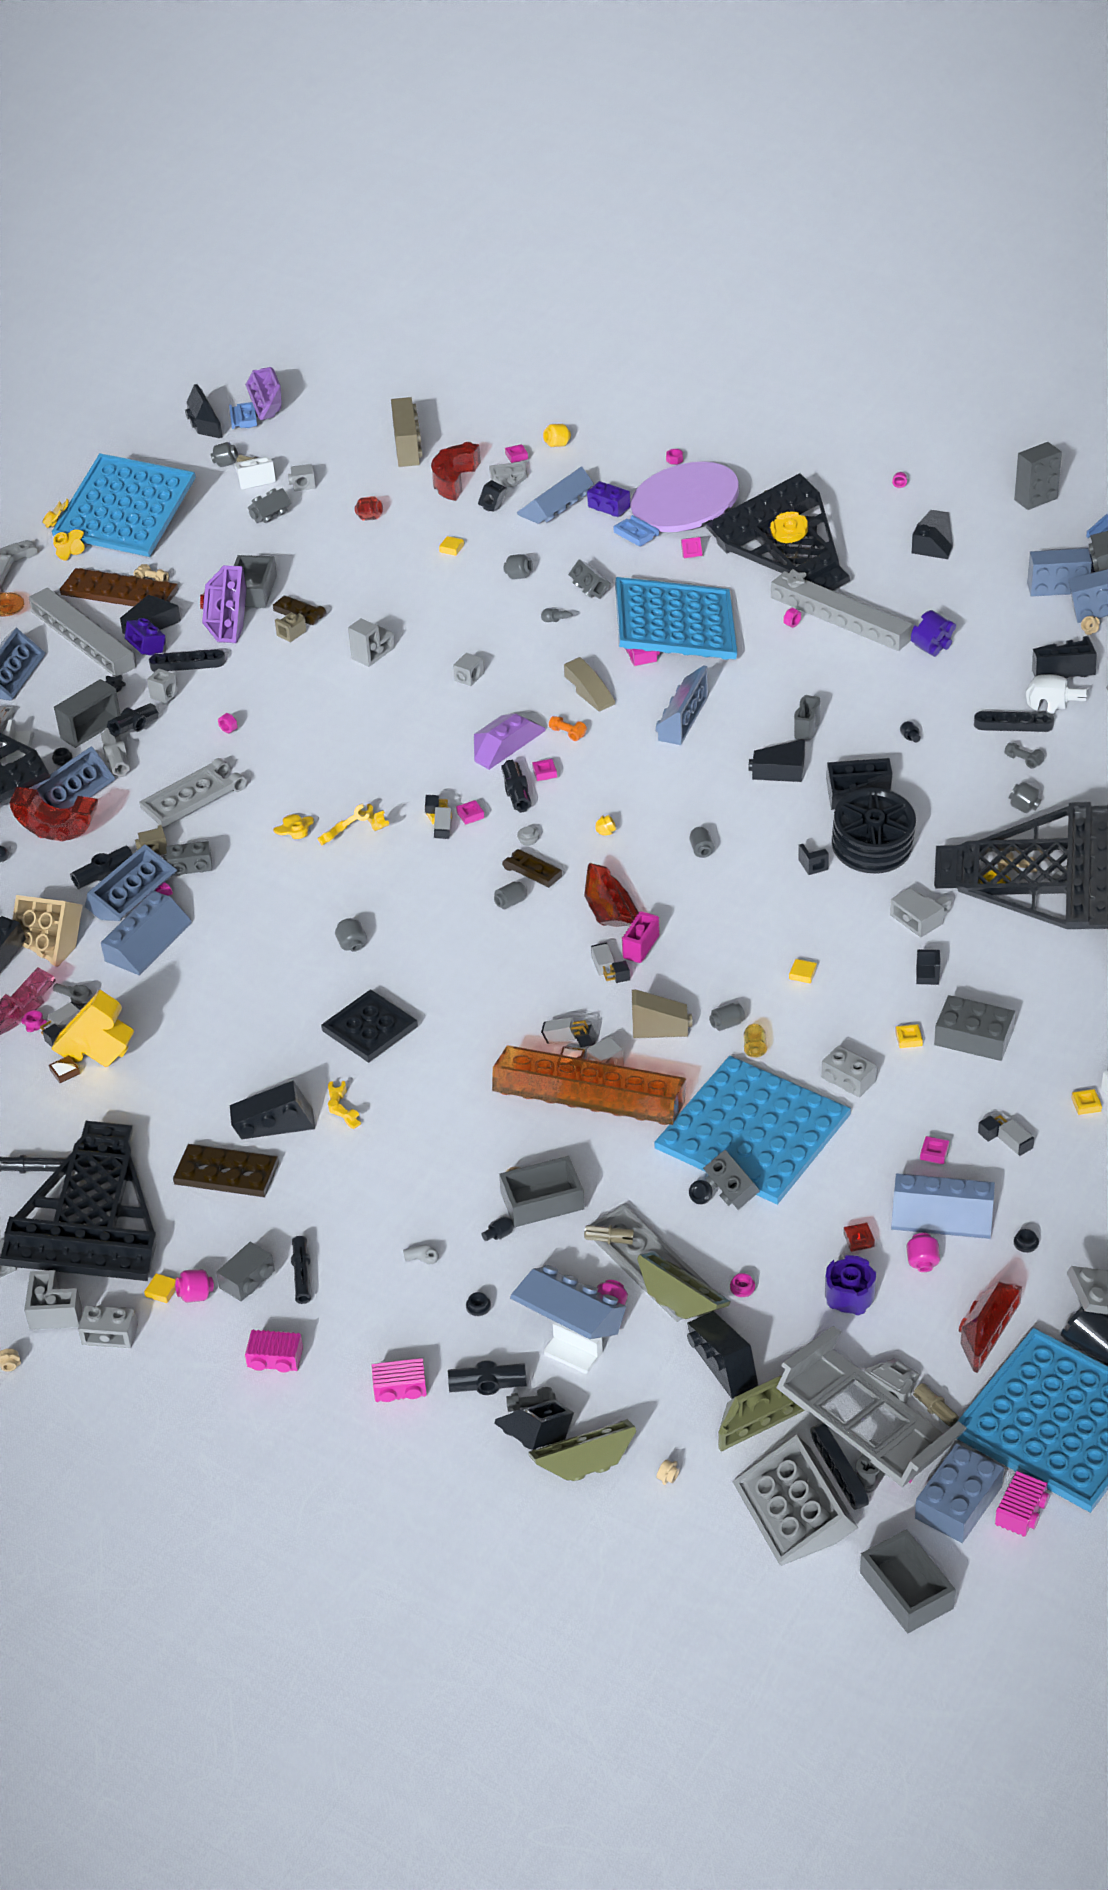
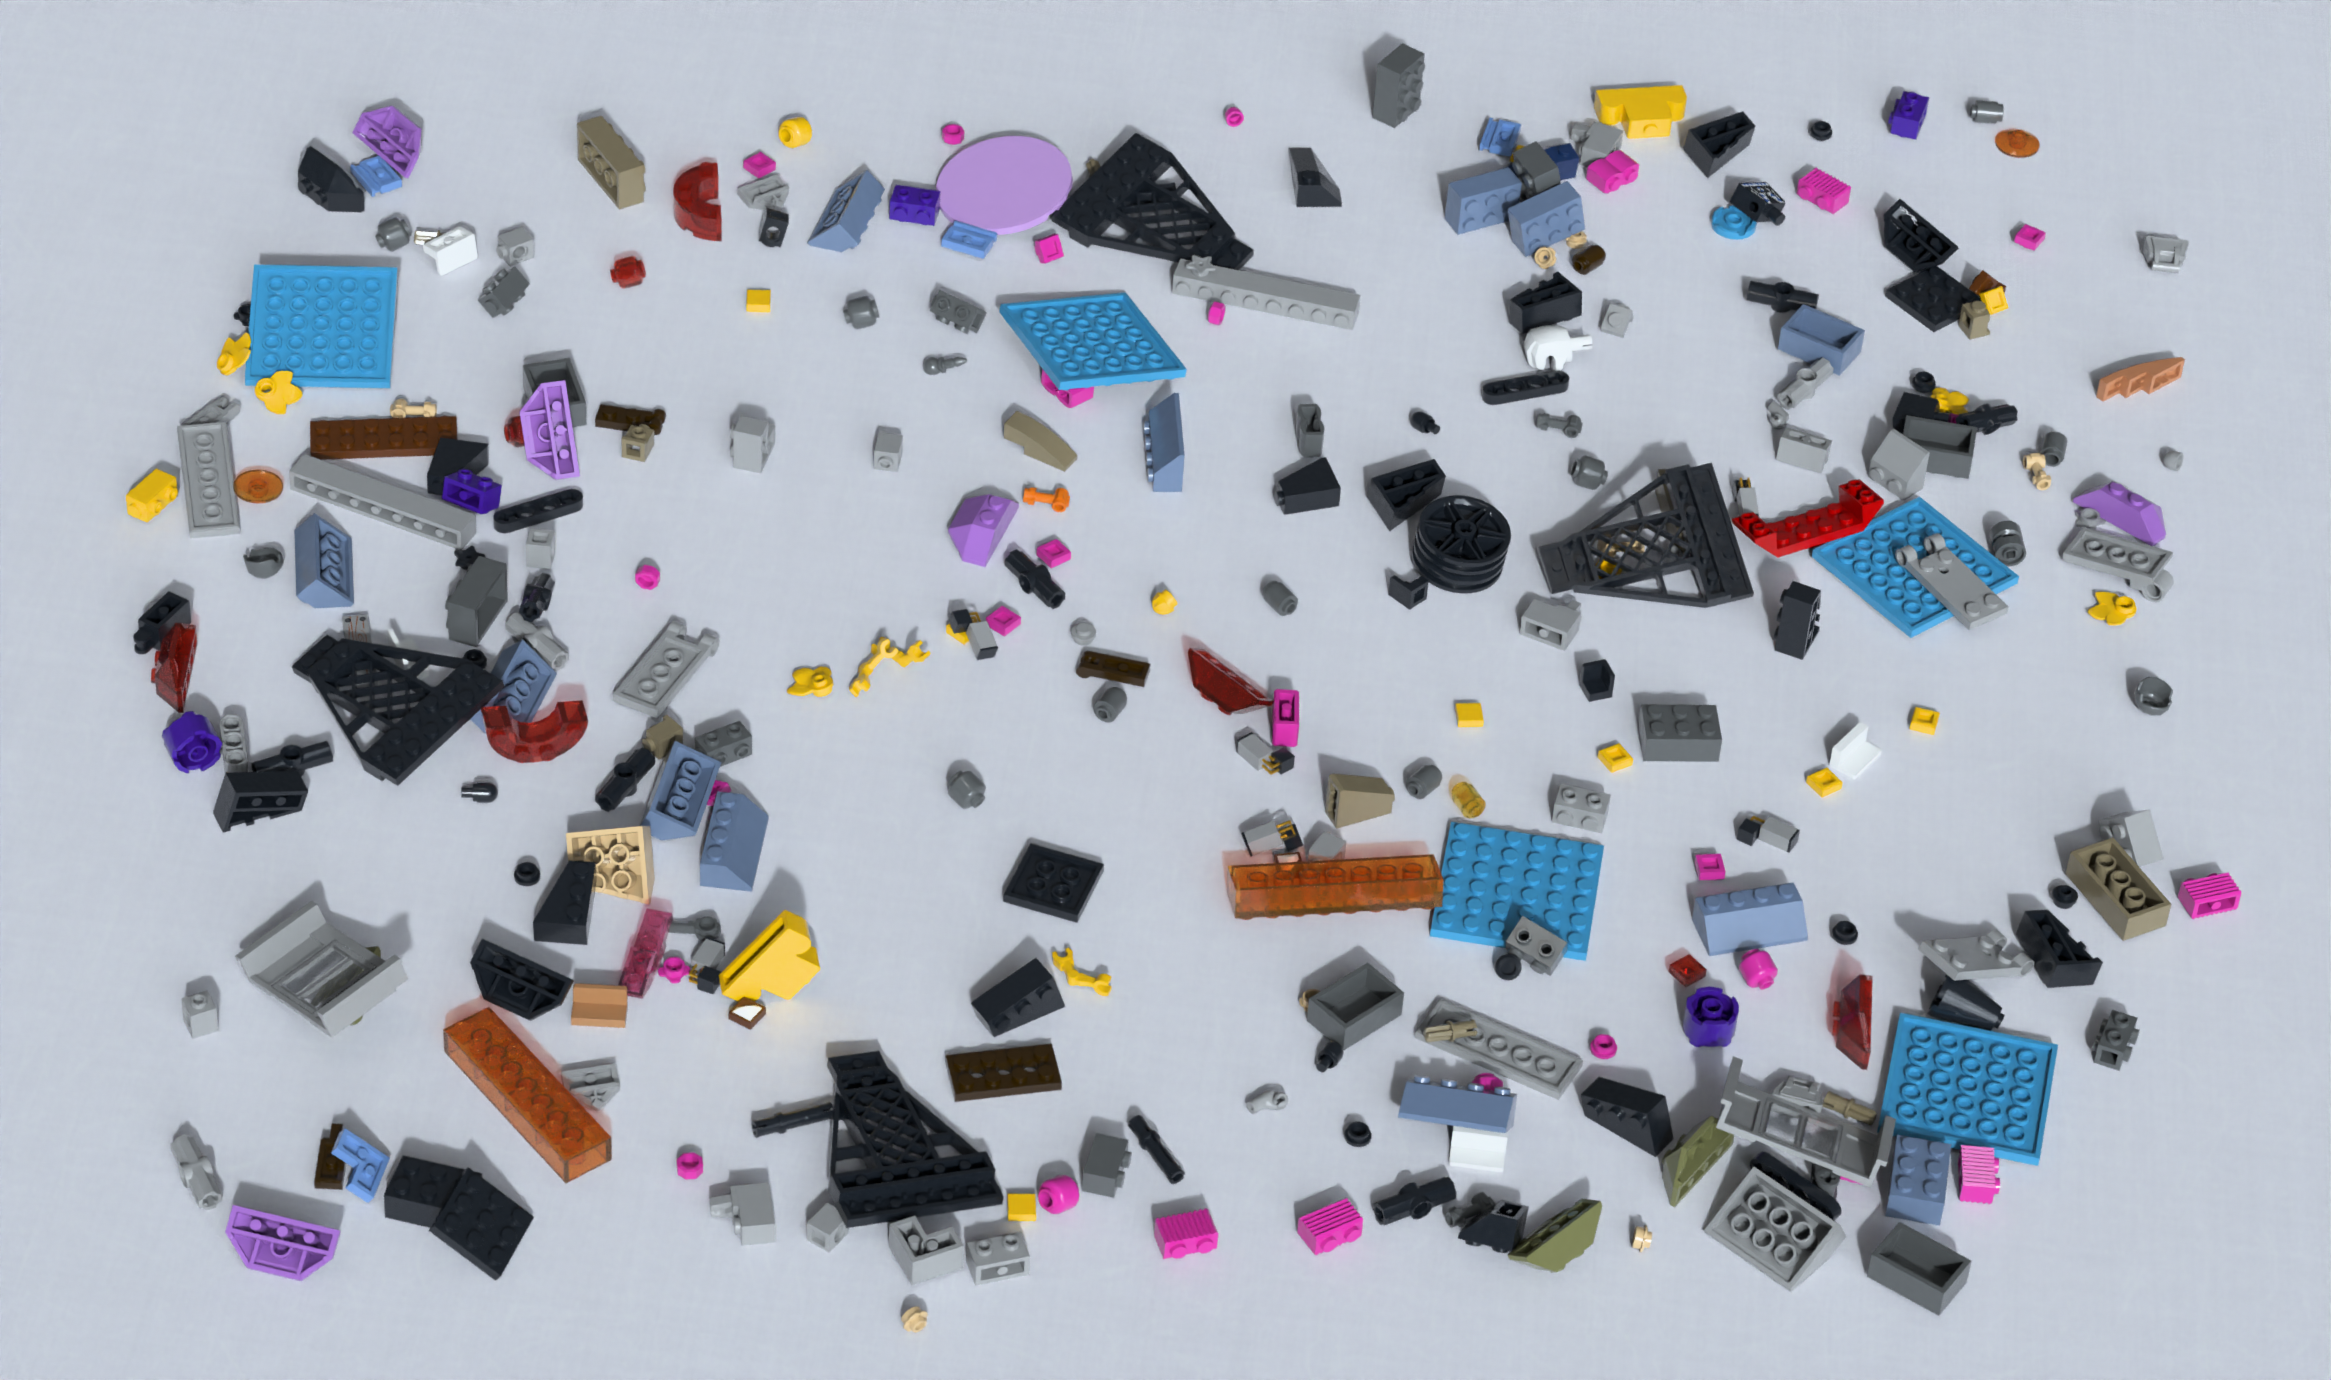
camera: 30 degrees left, 0 degrees up
olive wedge [637,1252,731,1319] -> none
yellow tile [770,512,808,543] -> none
dark purple brick [911,610,956,657] -> none

